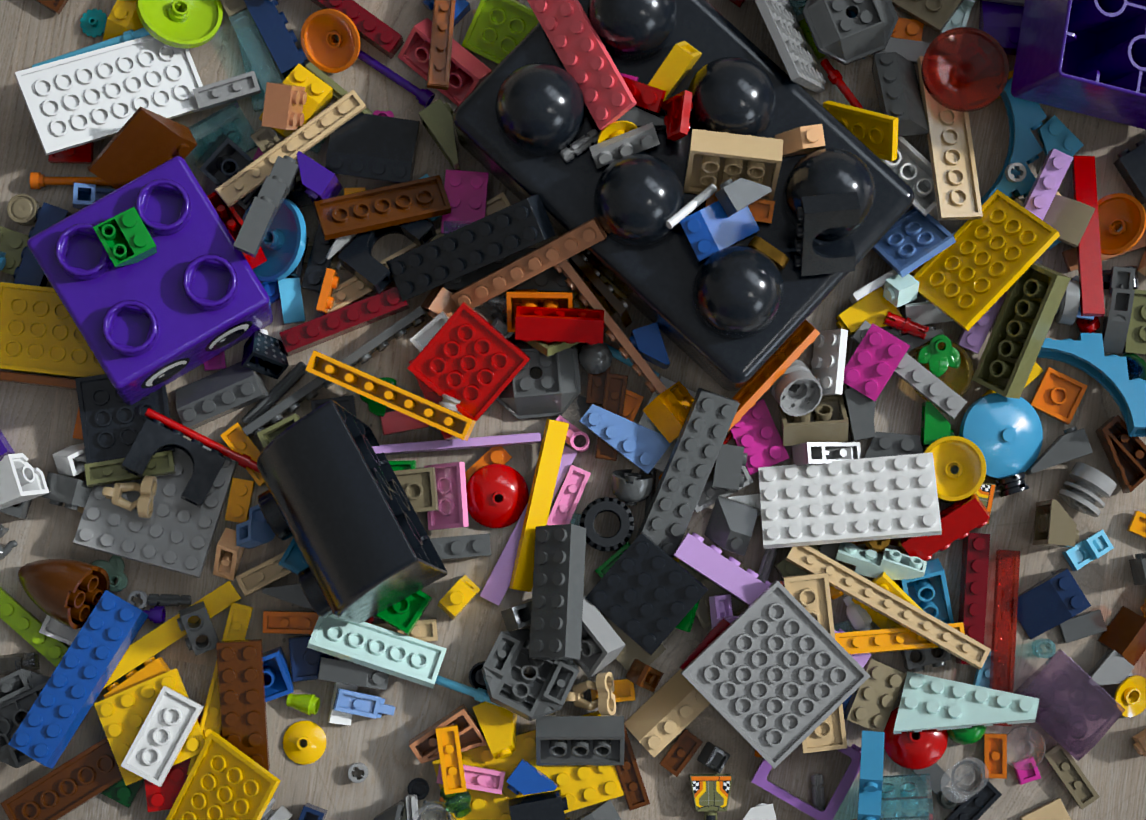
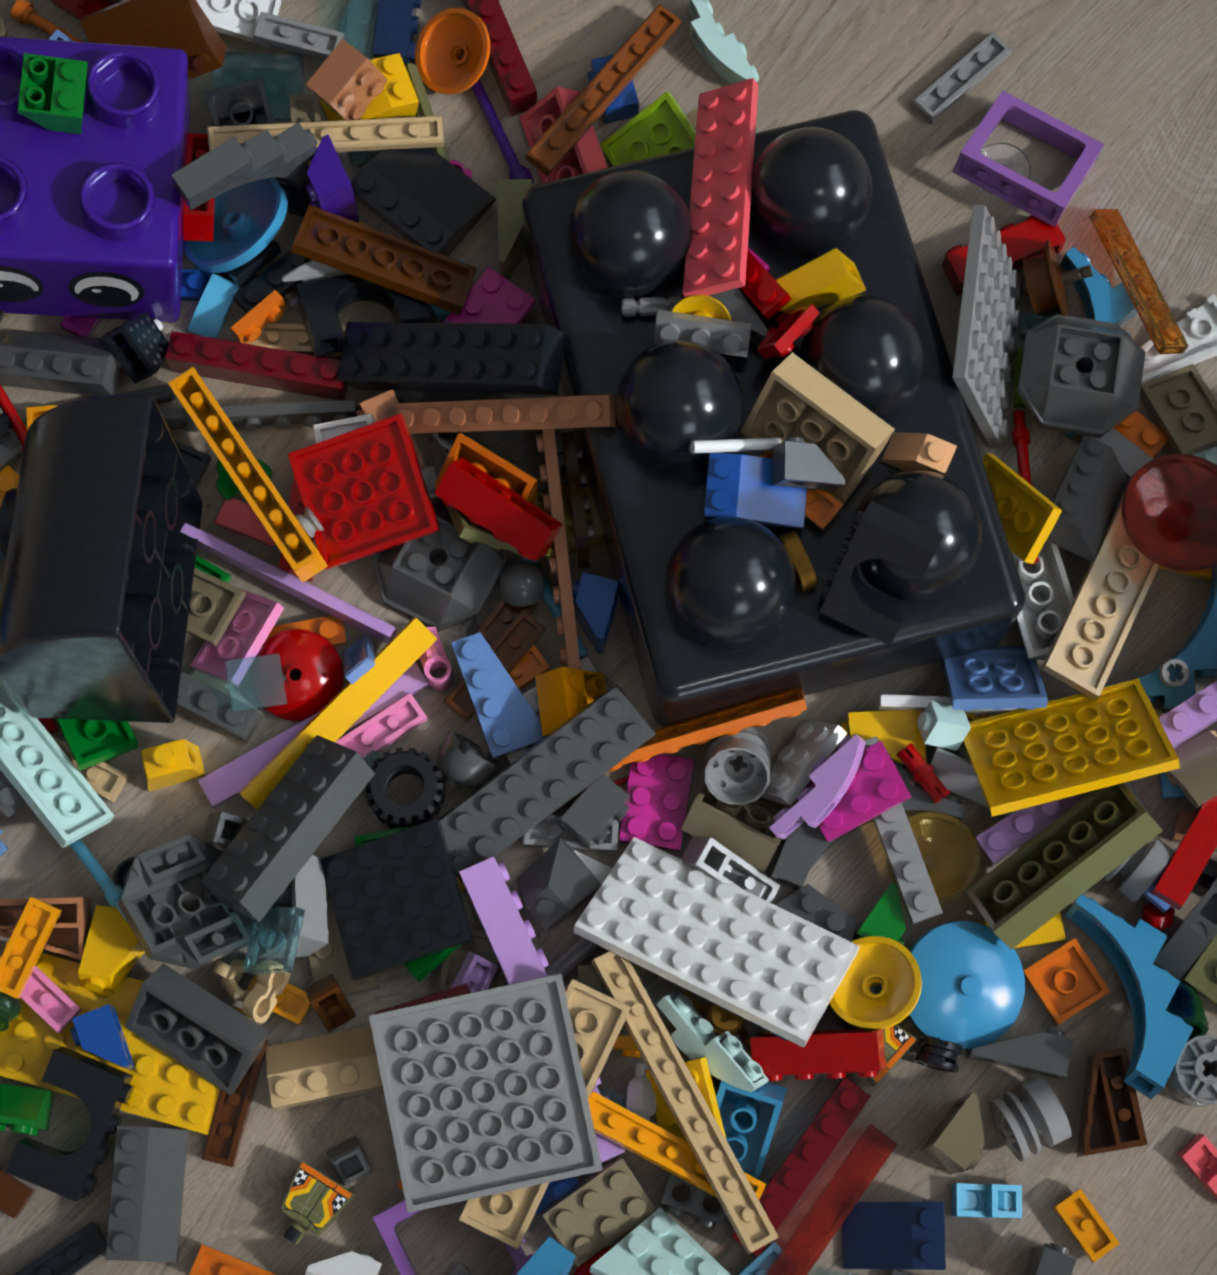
camera: 30 degrees right, 10 degrees down
reddish brown plate [659,728,703,777] -> none
green plate [918,334,961,378] -> none
none -> clear light blue piece [225,653,287,712]
none -> clear light blue plate [243,907,305,974]
none -> medium blue tile [343,634,375,685]
none -> lavender slope [769,734,866,839]

